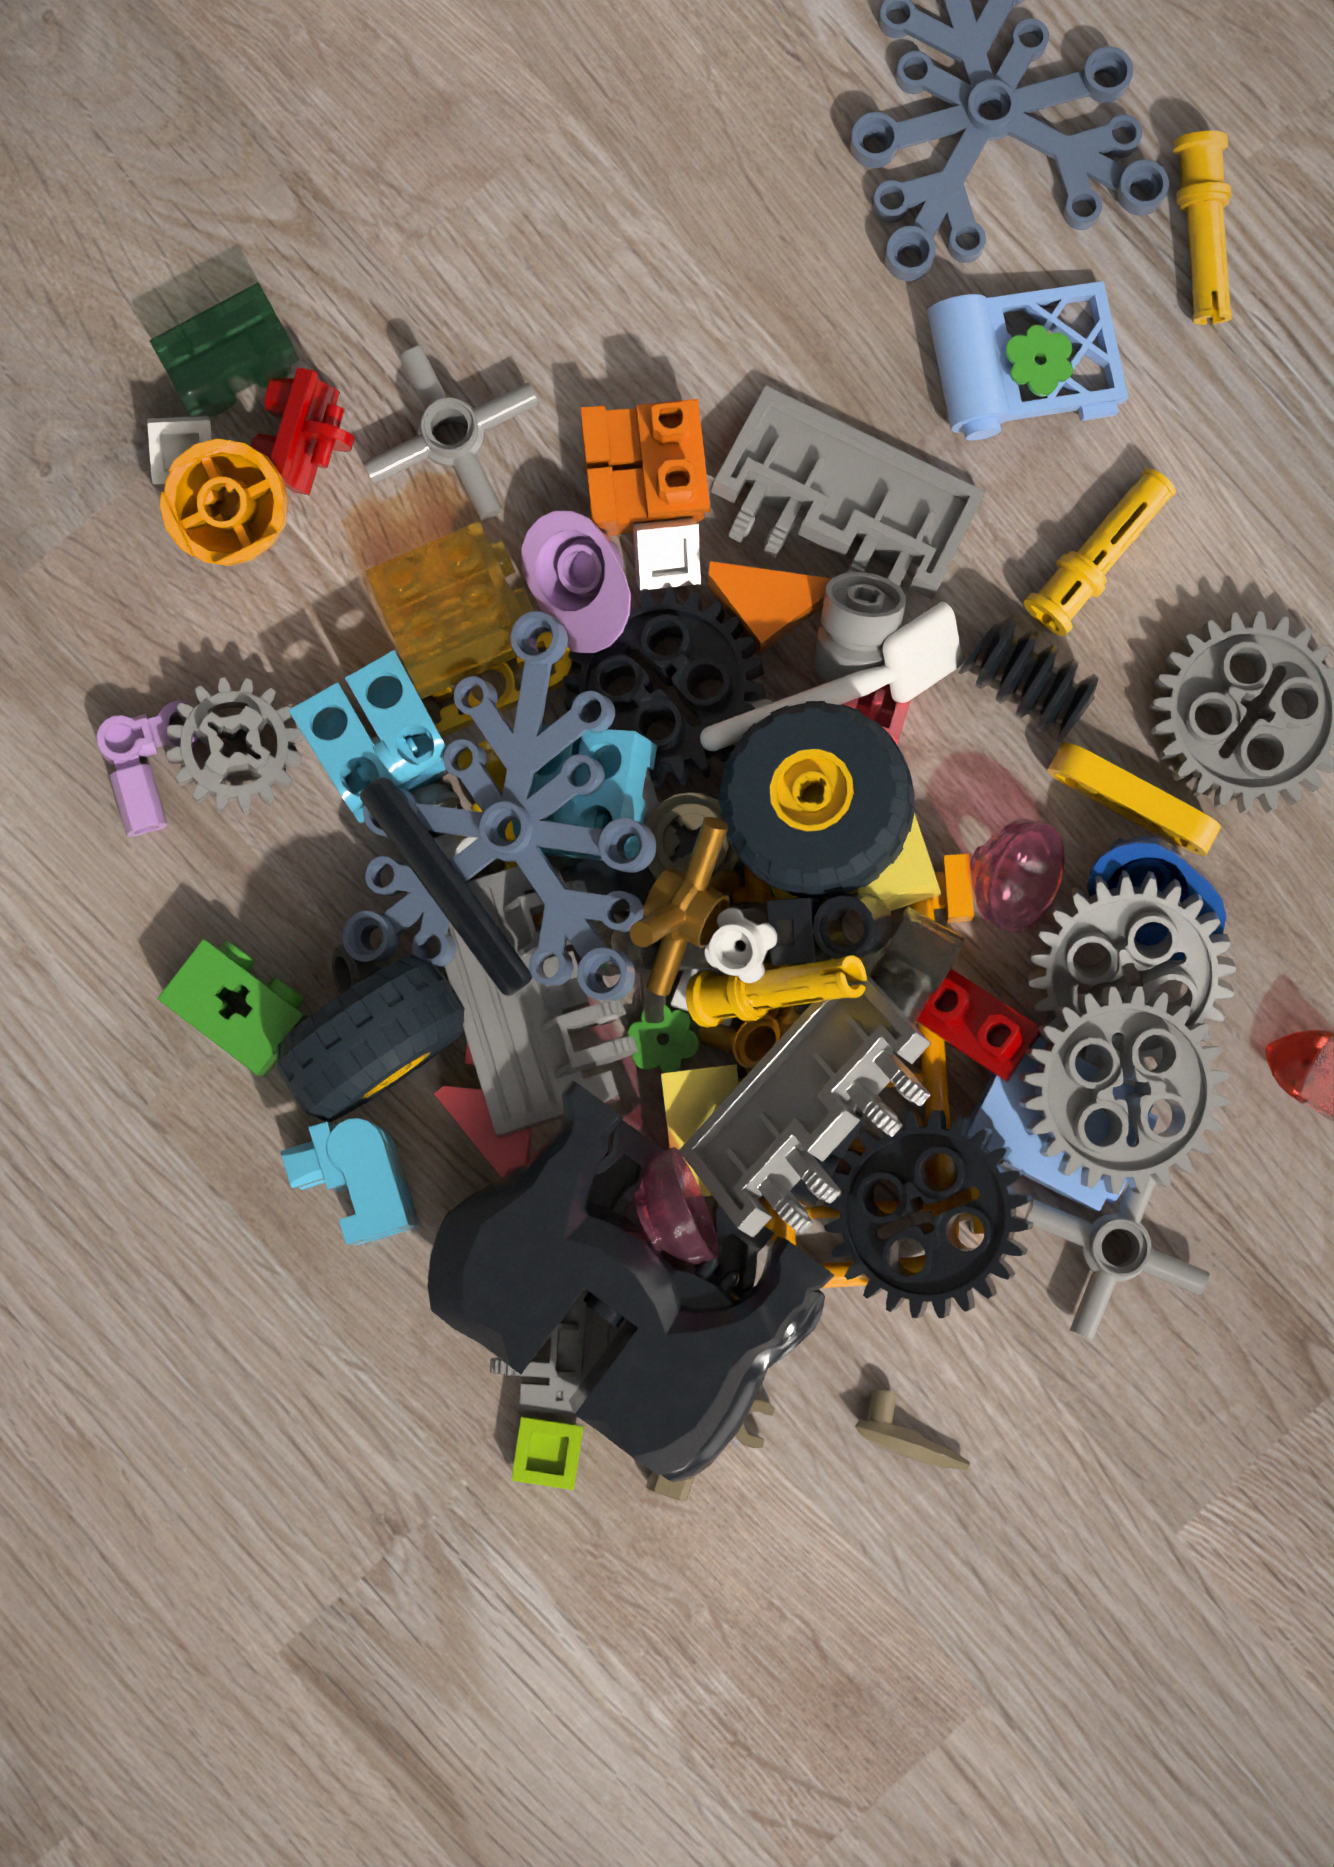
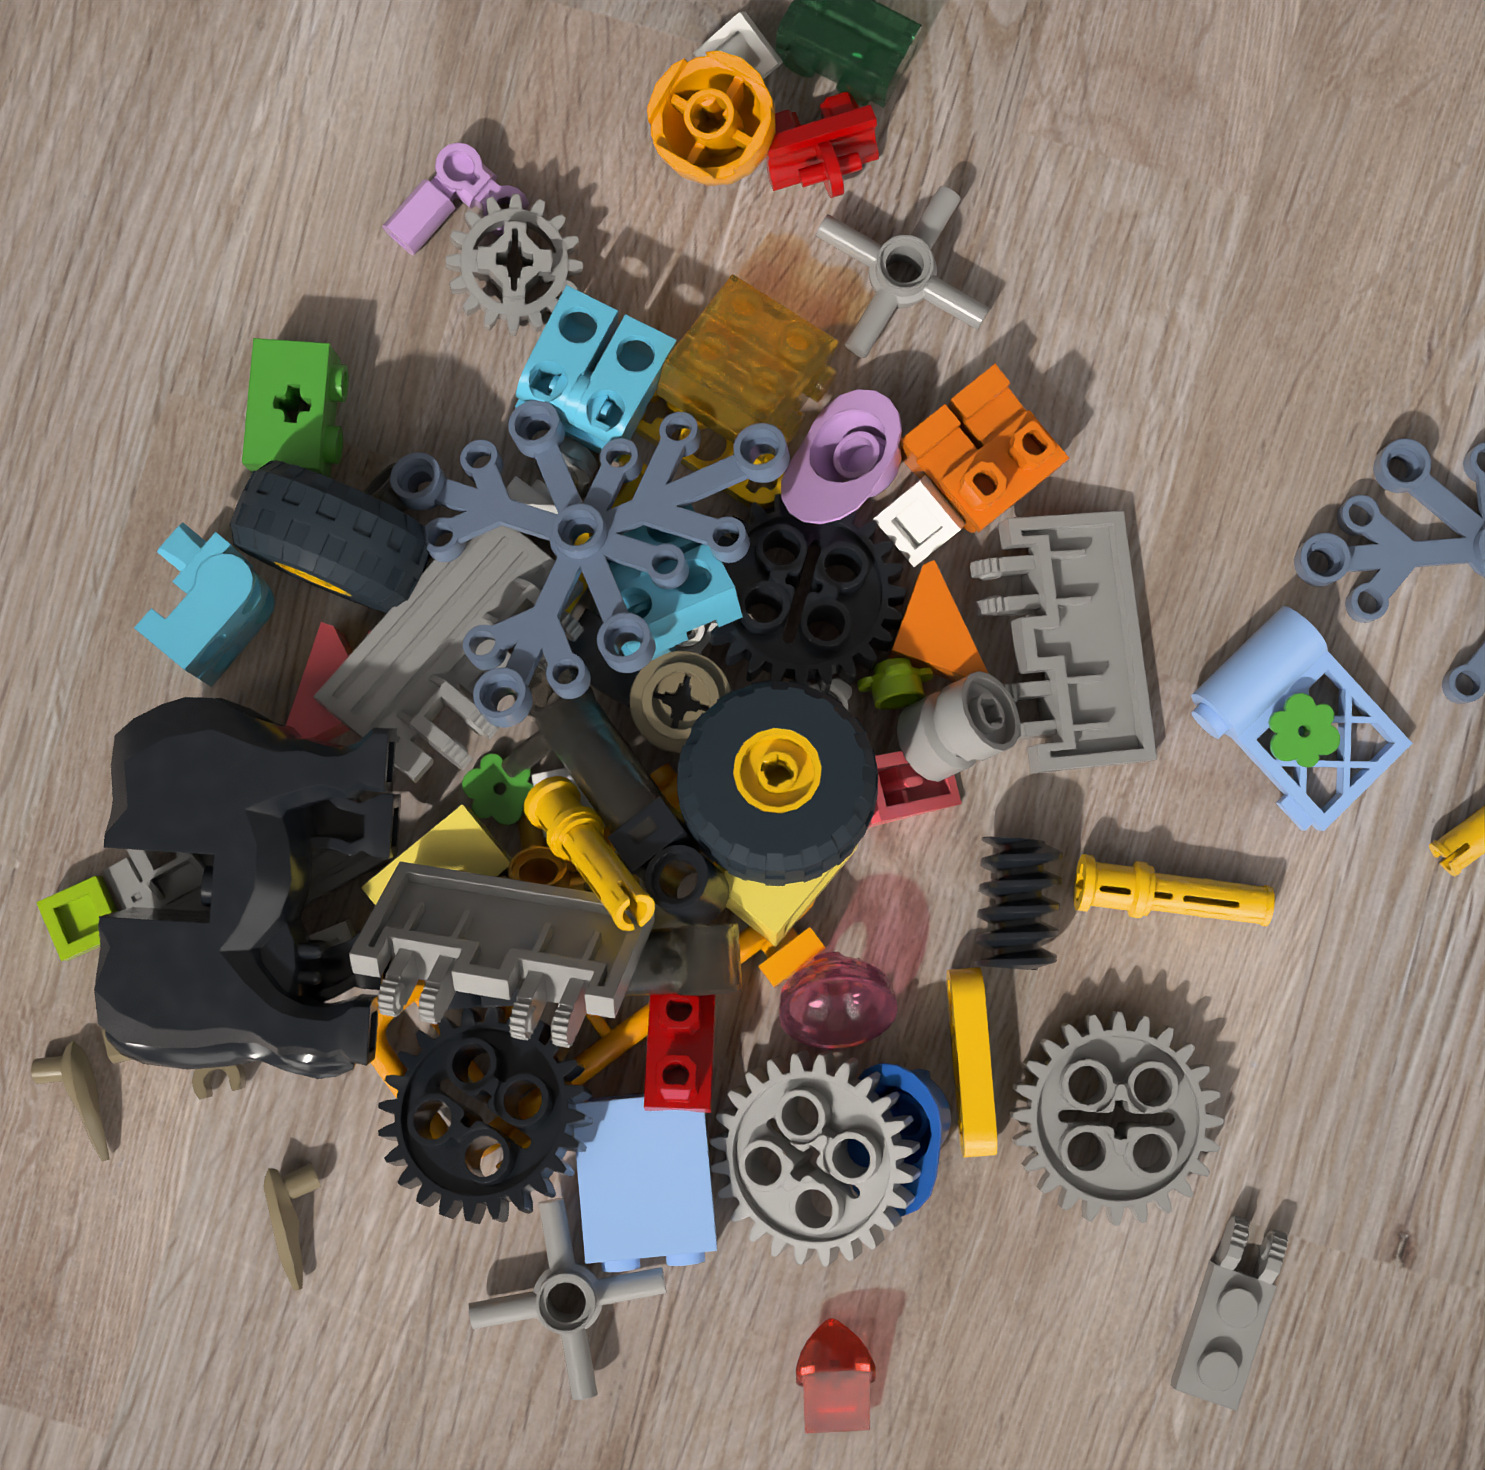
camera: 55 degrees right, 0 degrees up
black axle [360,776,532,996] -> none
pearl gold bar [630,817,740,996] -> none
clear pink piece [634,1147,719,1265] -> none
white piece [700,601,963,751] -> none
white plate [705,908,777,983] -> none
light grey gear [1019,986,1230,1195] -> none
none -> dark tan bar [31,1041,110,1162]
none -> lime plate [857,658,933,710]

